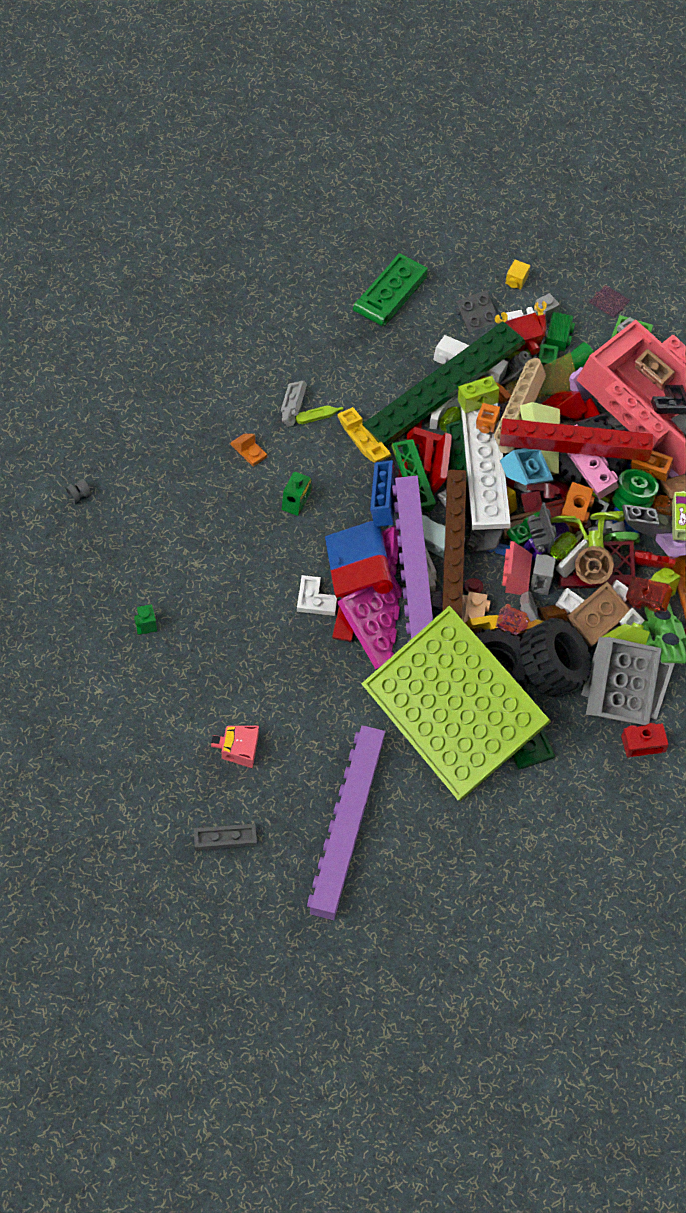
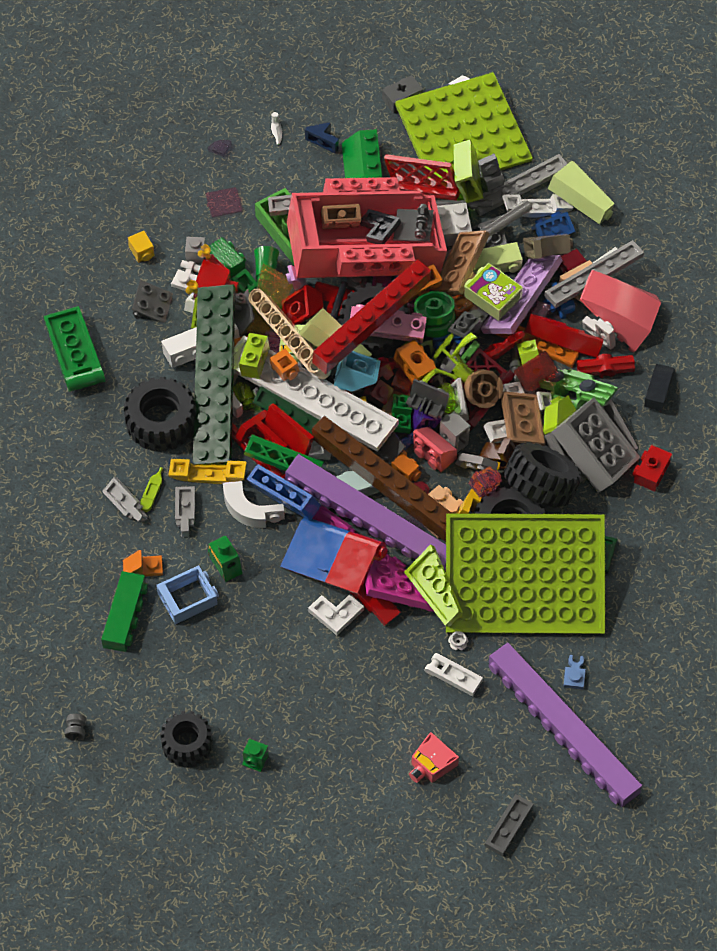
camera: 50 degrees left, 0 degrees up
none -> green brick [101,571,148,652]
none -> black tyre [124,377,196,451]
none -> light blue window [157,565,219,624]
none -> black tyre [160,711,213,767]
none -> light grey hinge [175,486,195,537]
none -> clear purple tile [208,140,232,157]
none -> white arch [223,481,285,528]
none -> orange brick [391,451,422,482]
none -> lime wing [404,544,463,627]
none -> white plate [424,653,483,696]
none -> white plate [448,631,468,650]
none -> medium blue plate [563,655,585,690]

